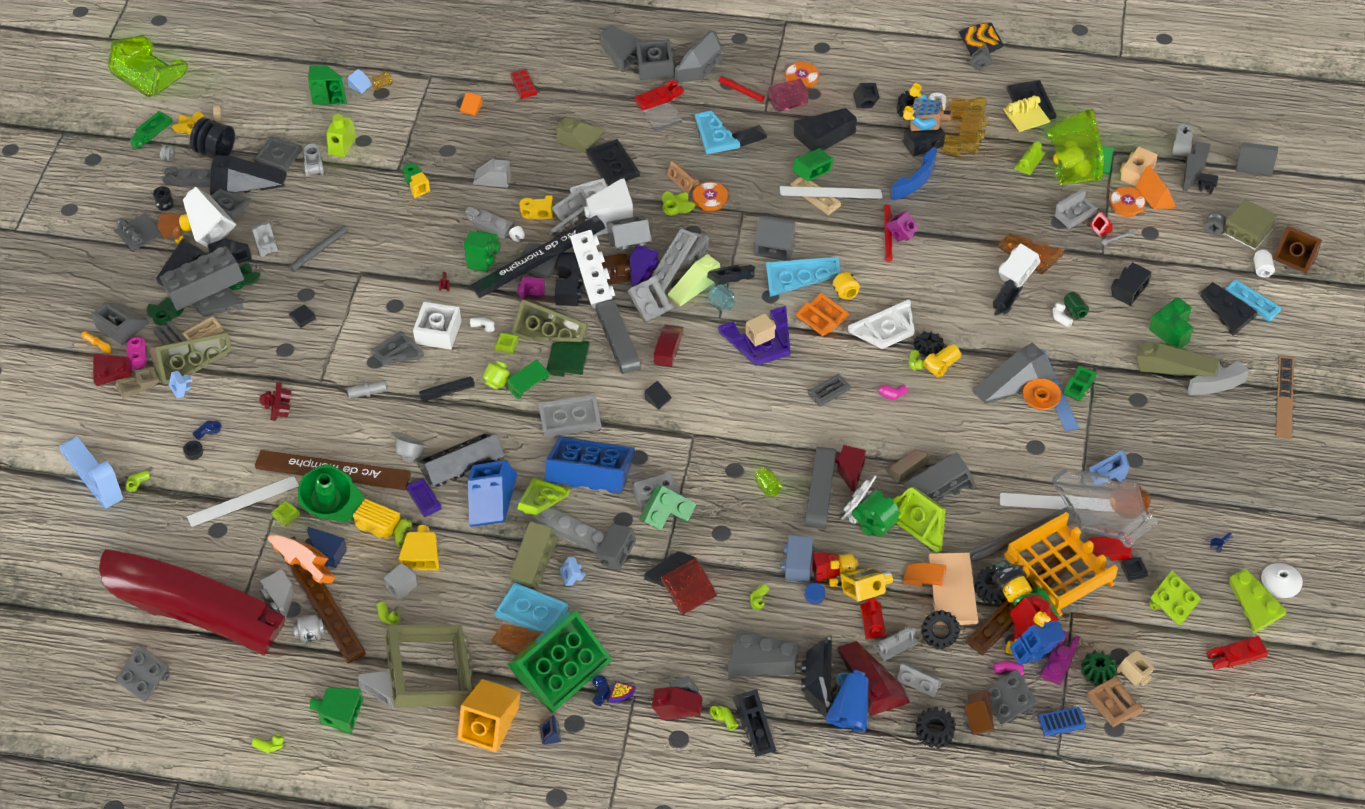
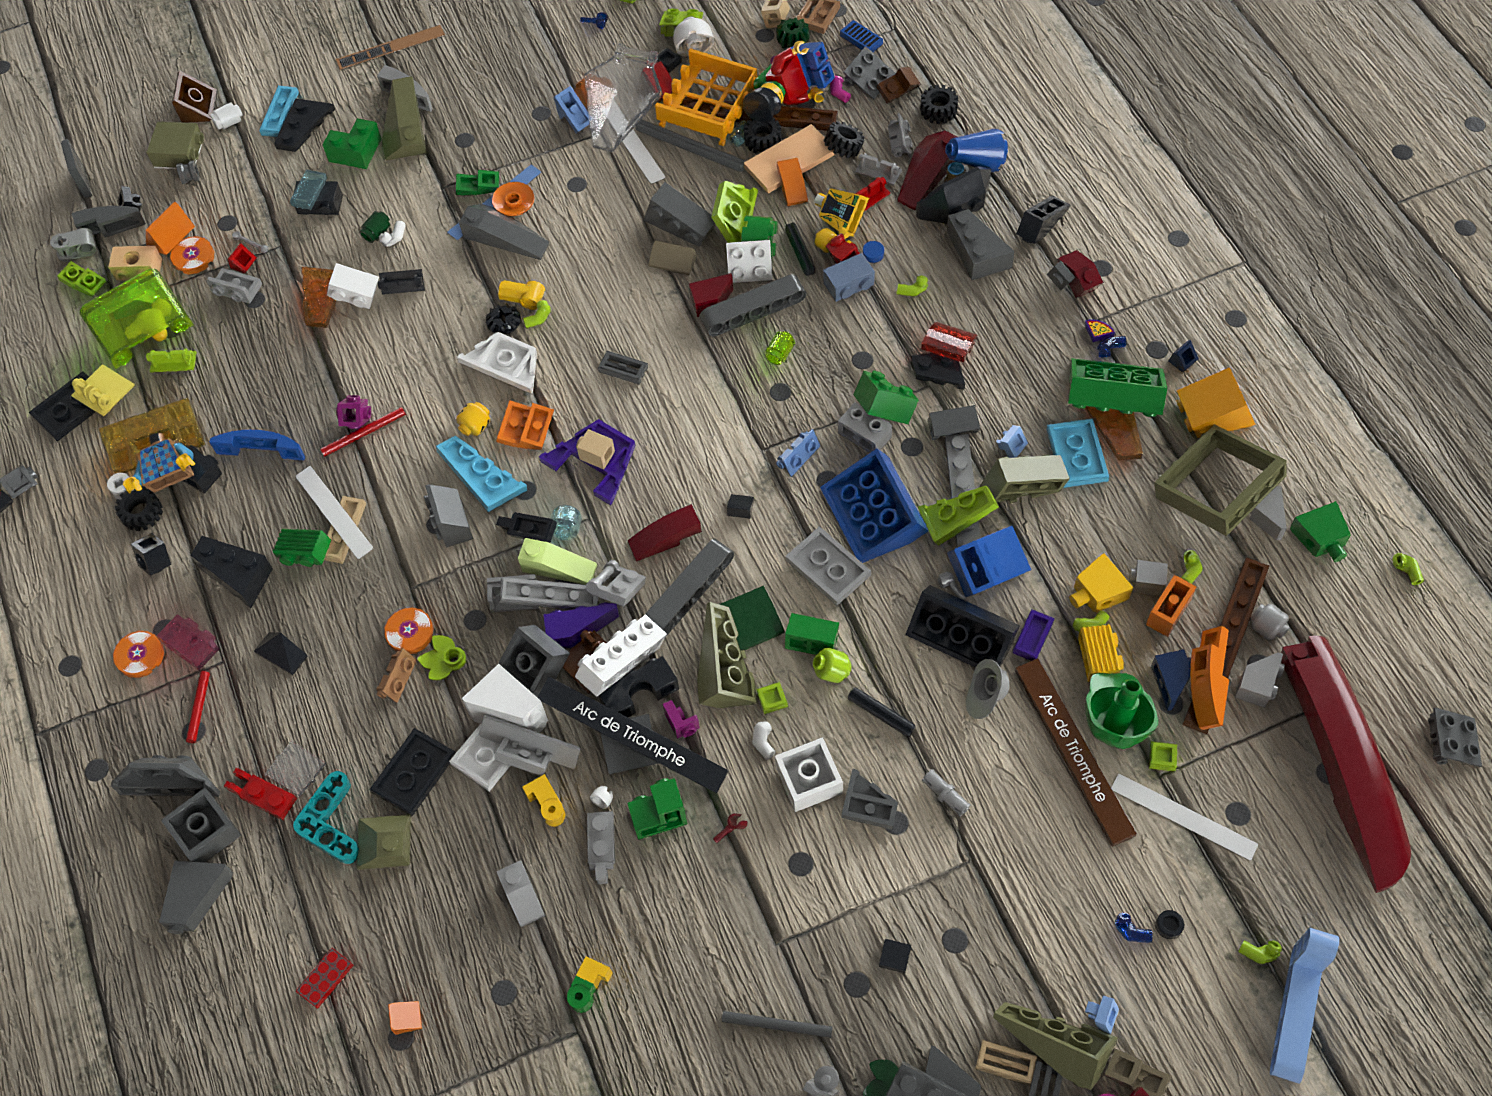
camera: 120 degrees left, 10 degrees up
dark red hips [259,382,291,421] -> none
medium azure wing [695,110,740,155] -> none
lime arm [709,705,738,731] -> none
dark pink arm [878,384,908,400] -> none
none -> lime slope [57,261,106,297]
none -> clear light blue tile [290,169,327,210]
none -> teal beam [293,771,359,864]
none -> white cylinder [673,17,714,56]
none -> medium blue hinge [776,429,820,477]
none -> black axle [785,222,816,276]
none -> orange brick [1146,575,1197,637]

